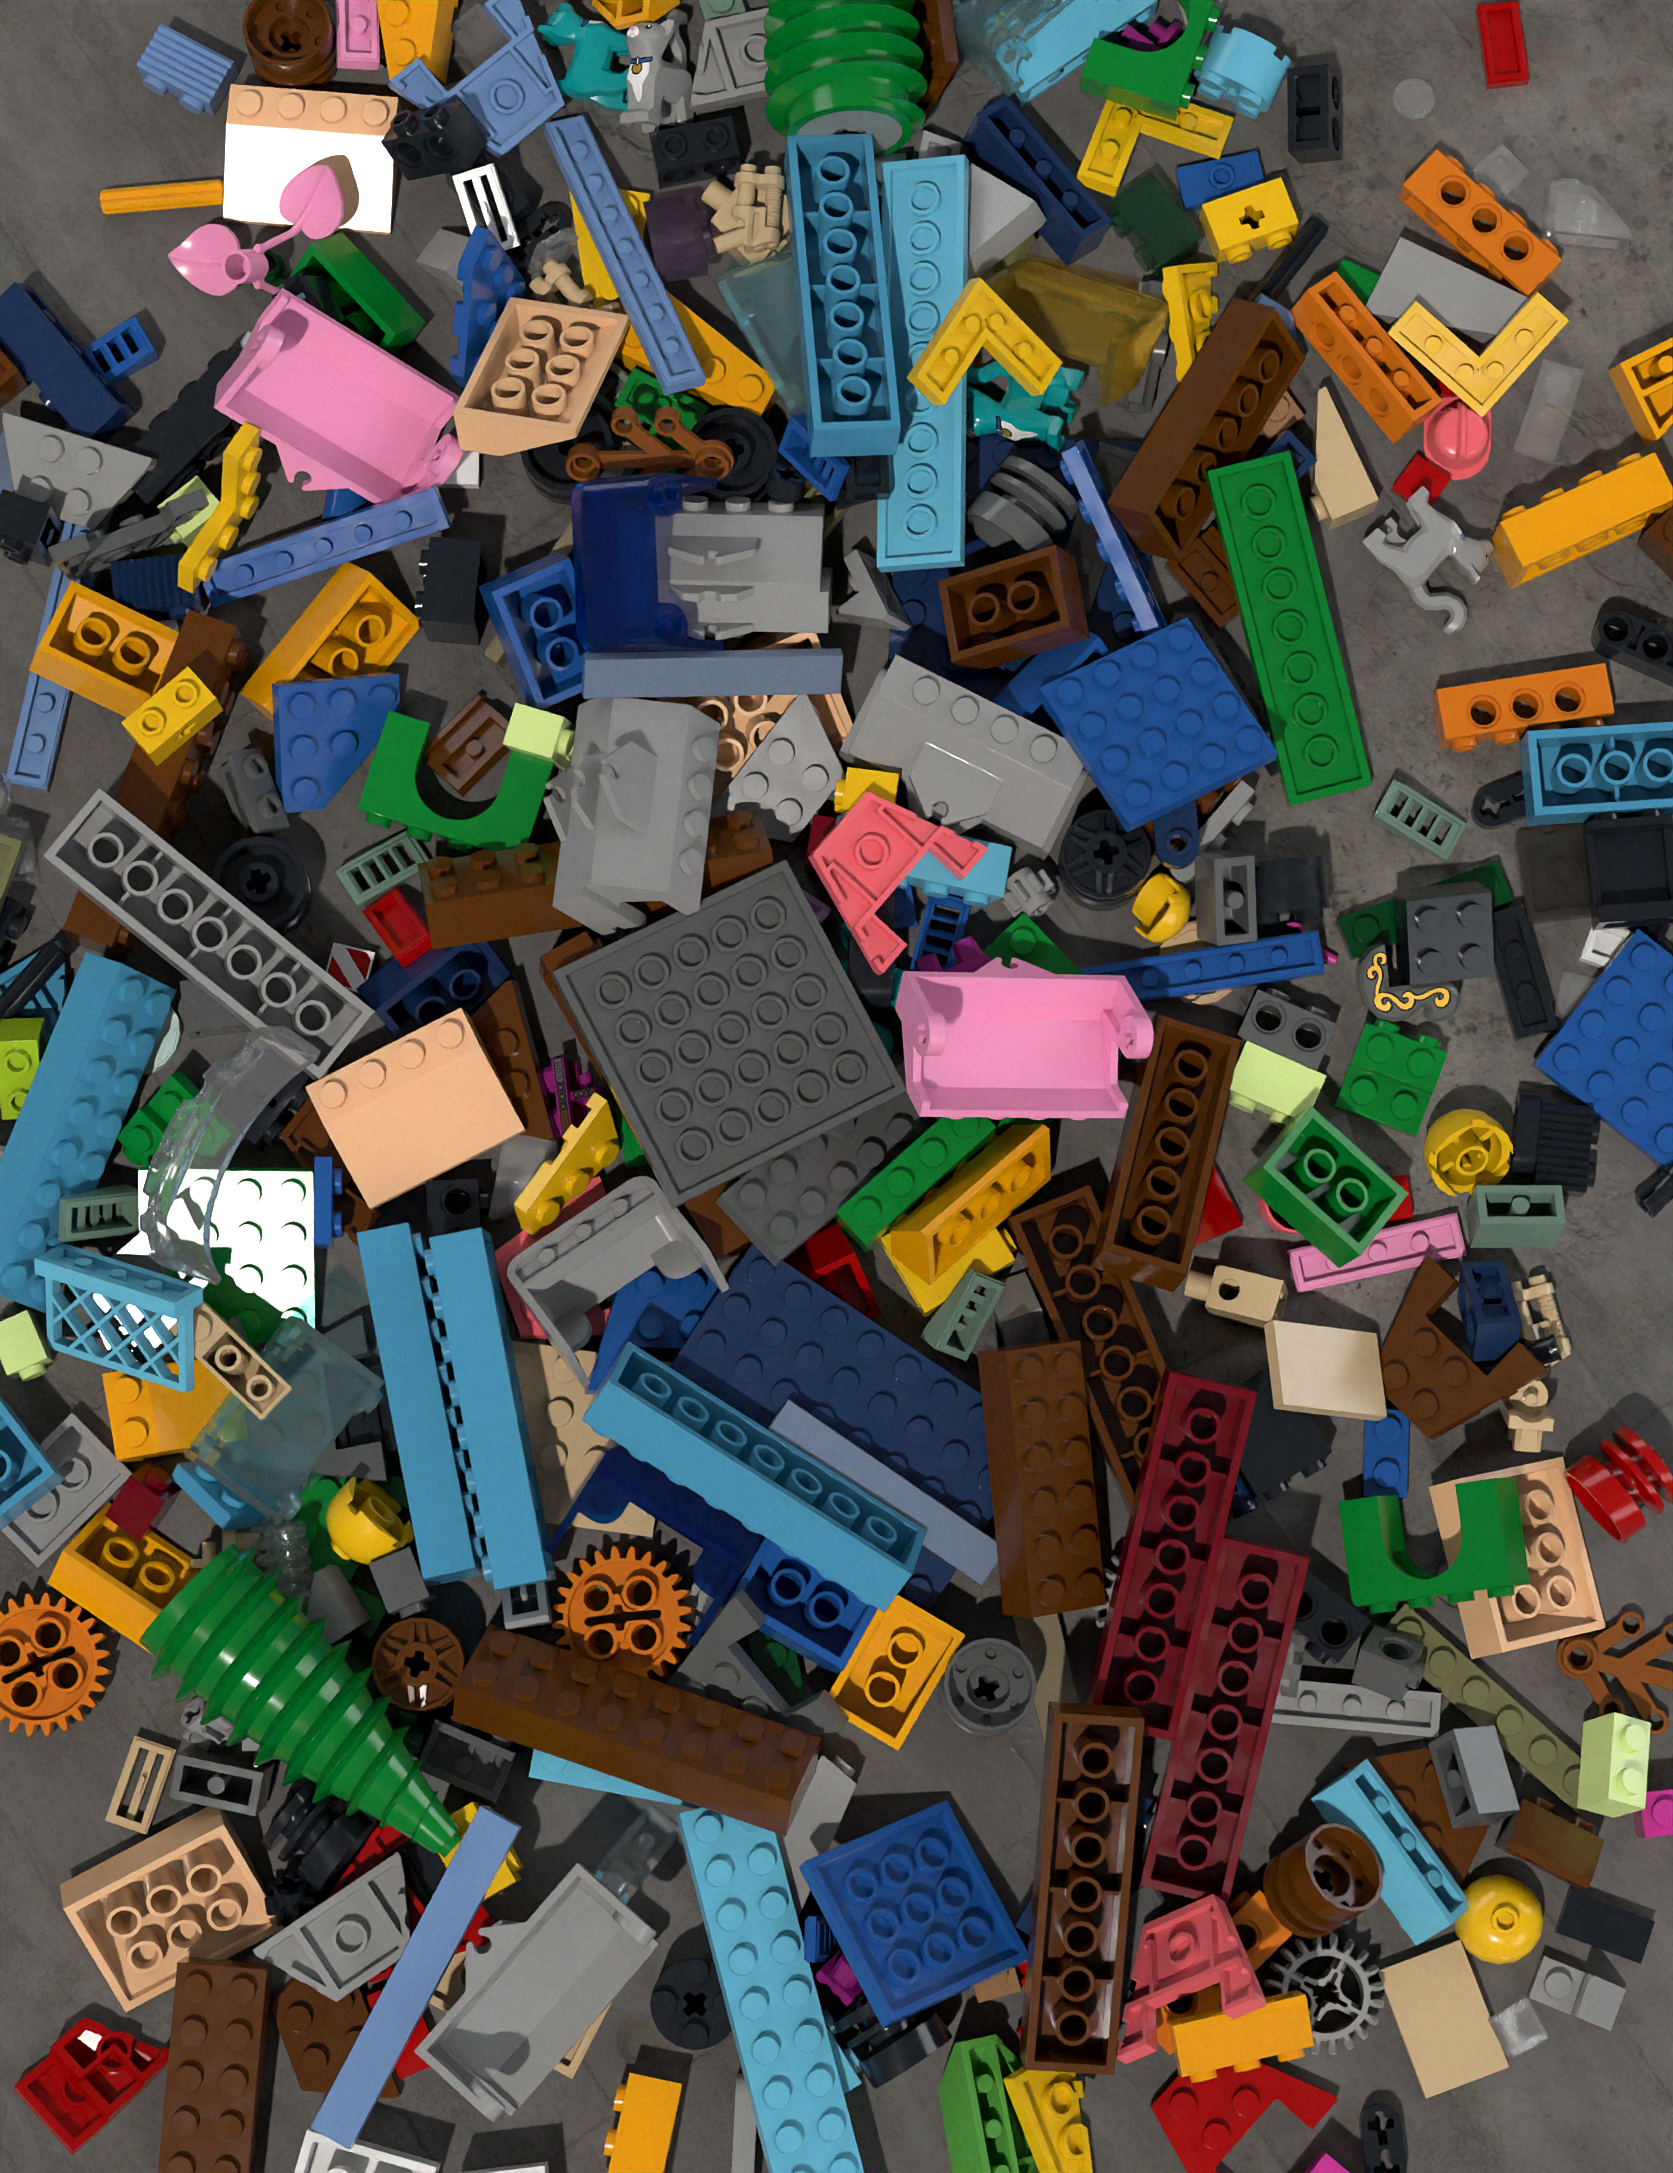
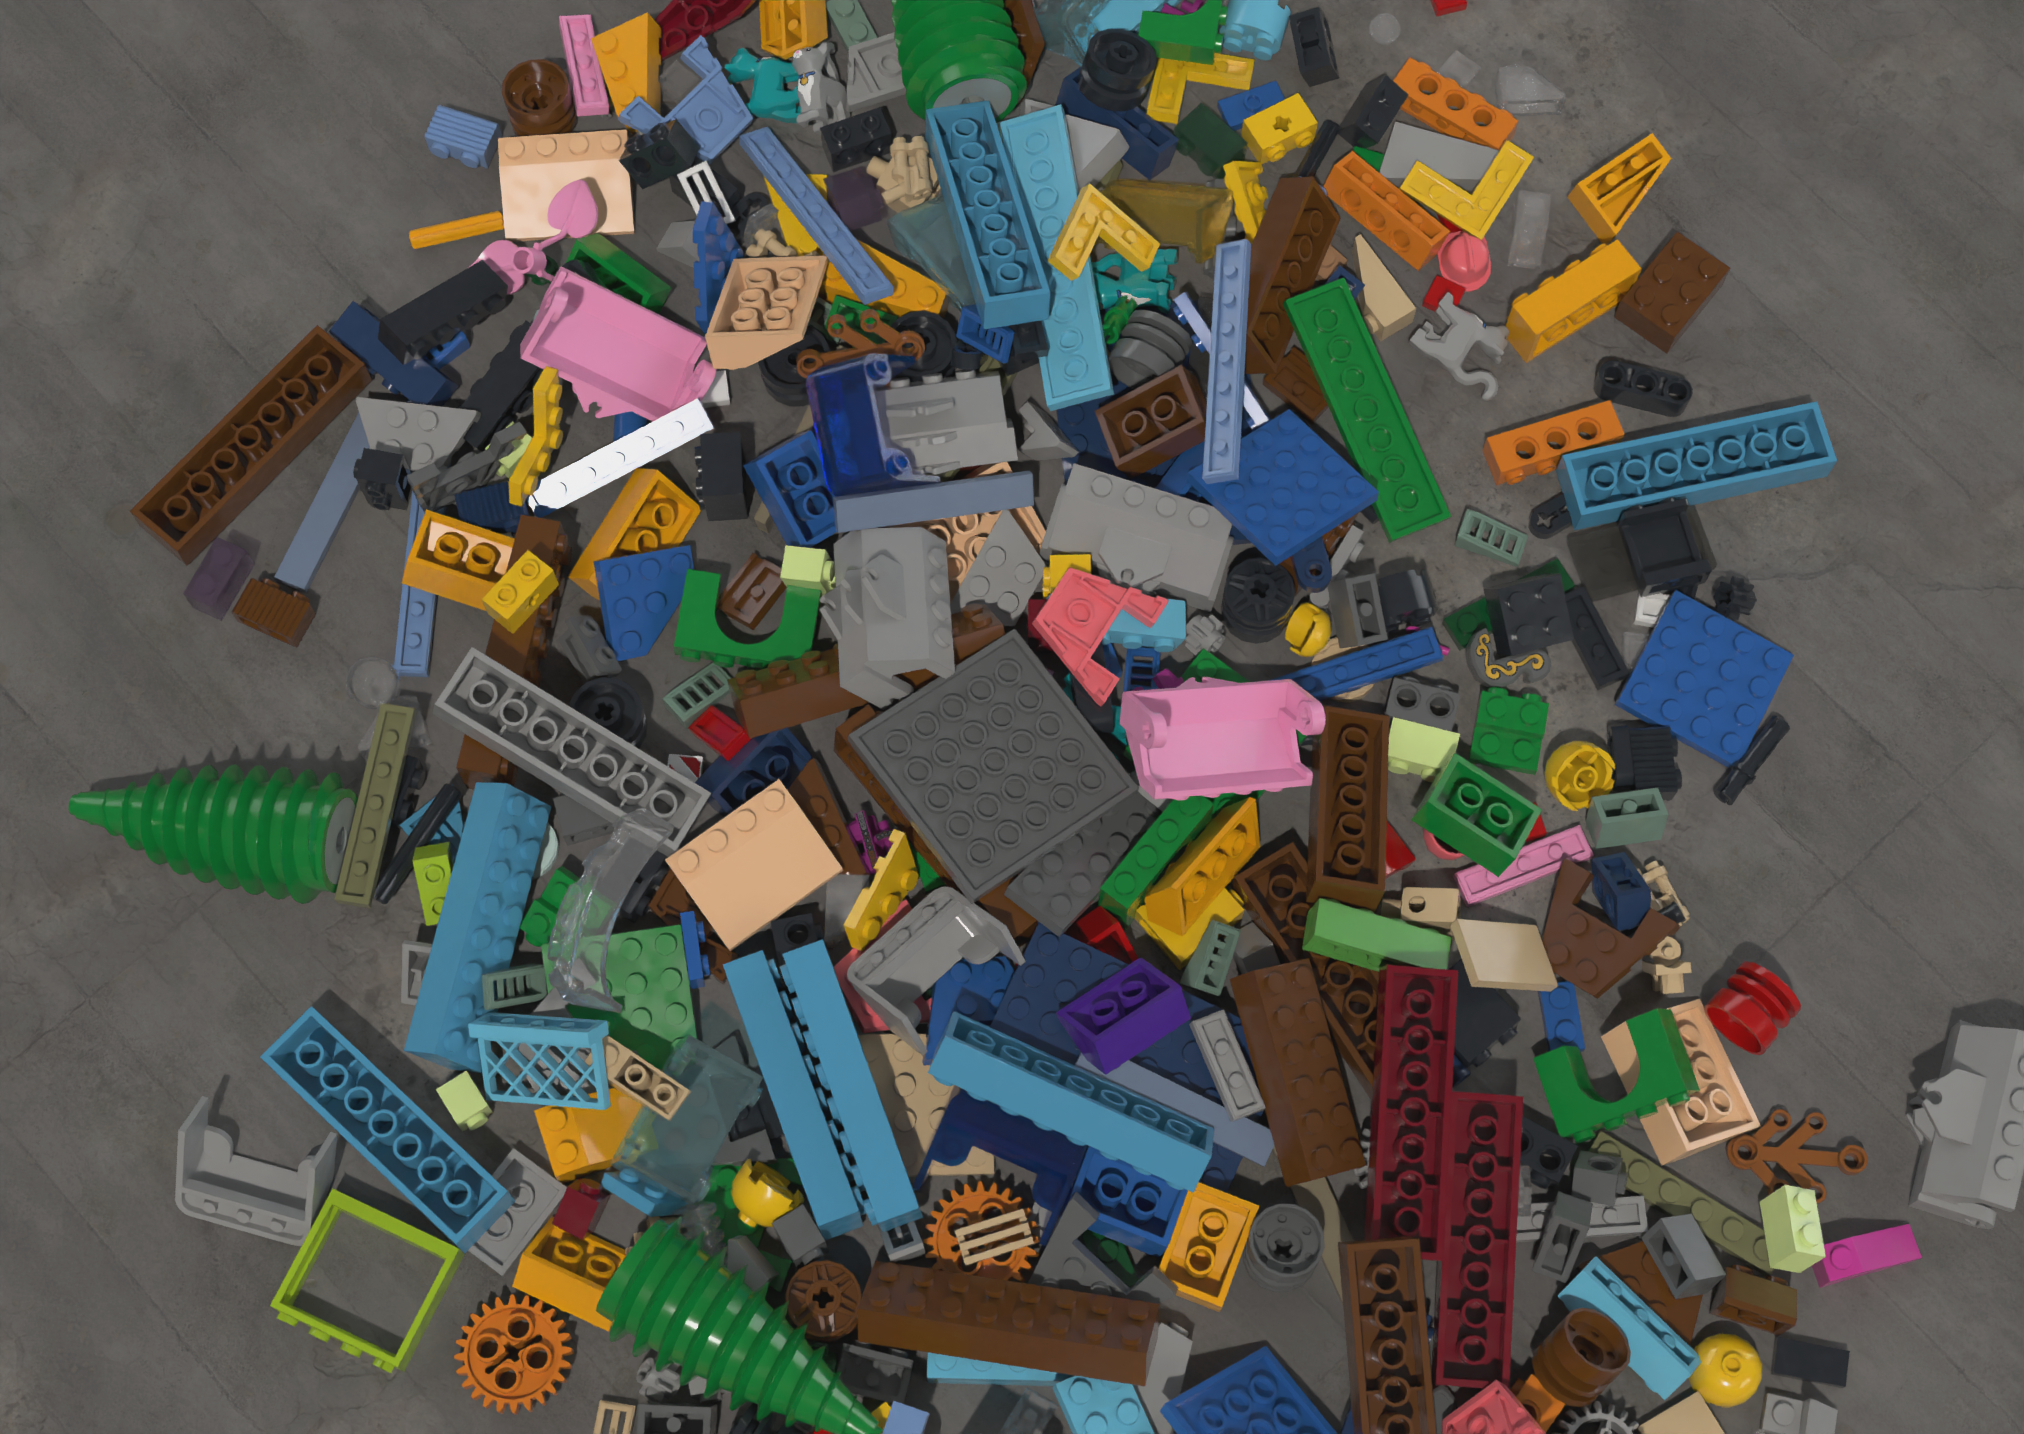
camera: 10 degrees left, 10 degrees down
none -> black brick [378,260,508,365]
none -> tan tile [955,1209,1034,1266]
none -> dark purple slope [1056,958,1191,1075]
none -> black wheel [1077,29,1157,111]
none -> green pin [1102,295,1137,344]
none -> light grey tile [1189,1010,1266,1123]
none -> medium blue tile [1202,239,1251,484]
none -> bright green brick [1302,898,1451,972]
none -> black brick [1336,74,1409,149]
none -> dark grey slope [1532,1191,1593,1283]

